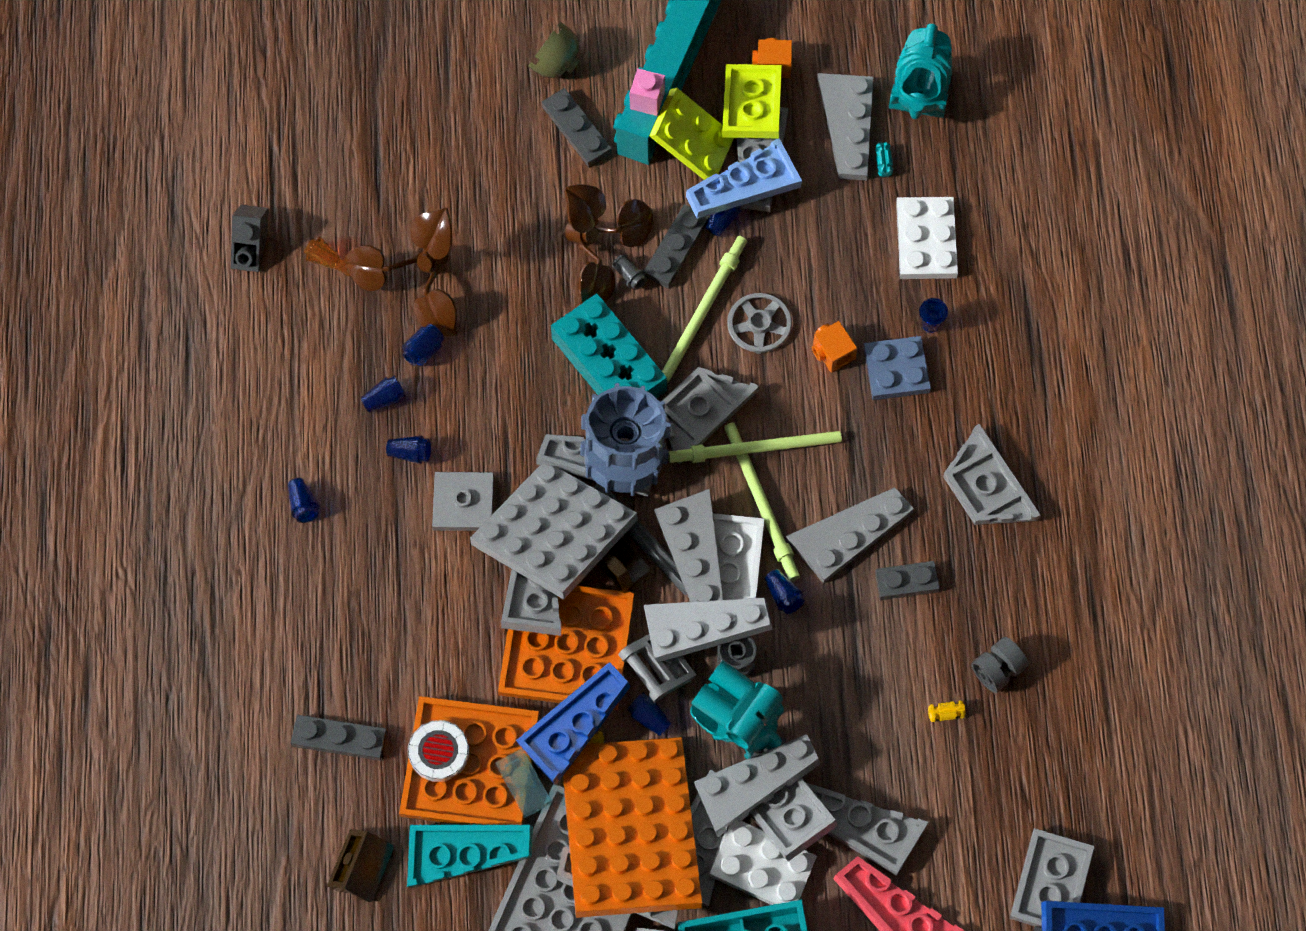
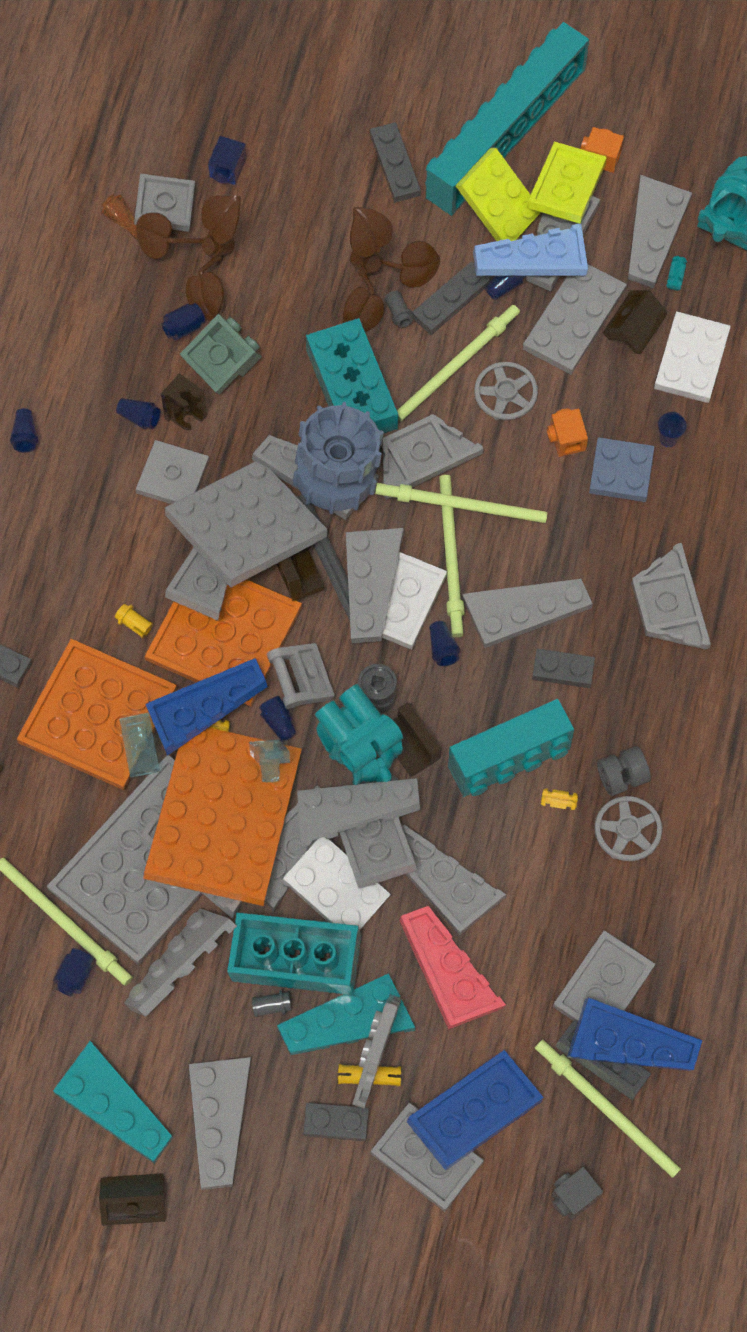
camera: 15 degrees right, 0 degrees up
dark grey slope [231,204,269,272] -> none
clear blue cone [360,375,406,412] -> none
teal wing [407,825,533,888] -> none
tile [408,720,469,782] -> none
olive cylinder [528,21,580,78] -> none
bright pink brick [630,68,665,116] -> none
light grey wing [644,598,773,663] -> none
none -> yellow pin [115,604,154,639]
none -> light grey plate [134,174,195,232]
none -> dark brown hinge [161,373,207,430]
none -> sand green plate [180,314,262,395]
none -> clear blue brick [208,136,247,185]
none -> clear light blue tile [249,740,290,782]
none -> dark brown panel [393,702,441,777]
none -> teal brick [448,699,574,797]
none -> light grey plate [523,264,627,375]
none -> light grey wheel [594,796,662,861]
none -> dark brown panel [603,290,667,354]

